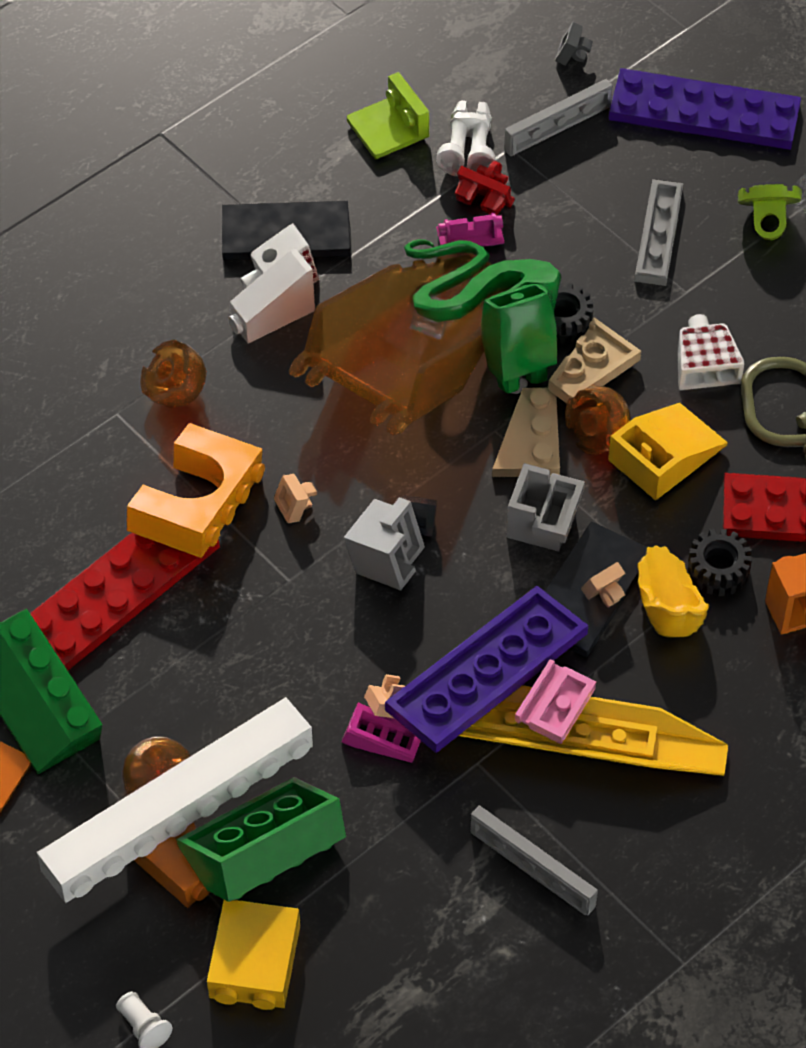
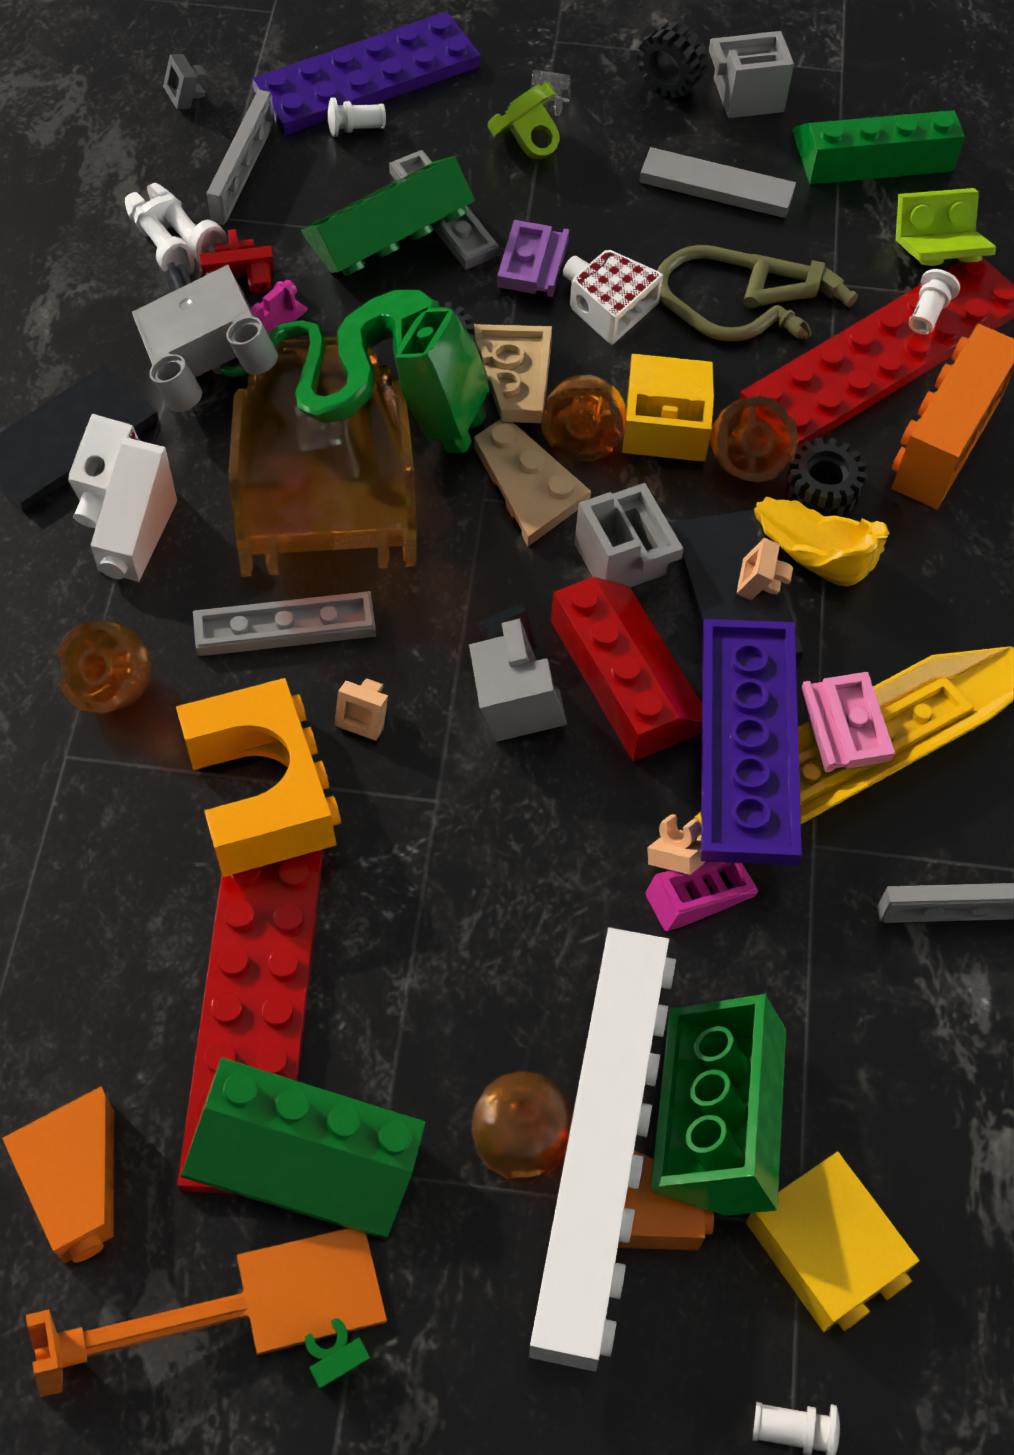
camera: 45 degrees left, 5 degrees up
lime bracket [347,72,429,159] -> none
none -> light grey piece [132,262,278,412]
none -> light grey tile [193,591,376,657]
none -> green slope [301,156,475,276]
none -> white pin [327,98,386,137]
none -> medium lavender plate [497,220,569,297]
none -> red slope [551,576,702,762]
none -> clear orange cylinder [710,396,799,482]

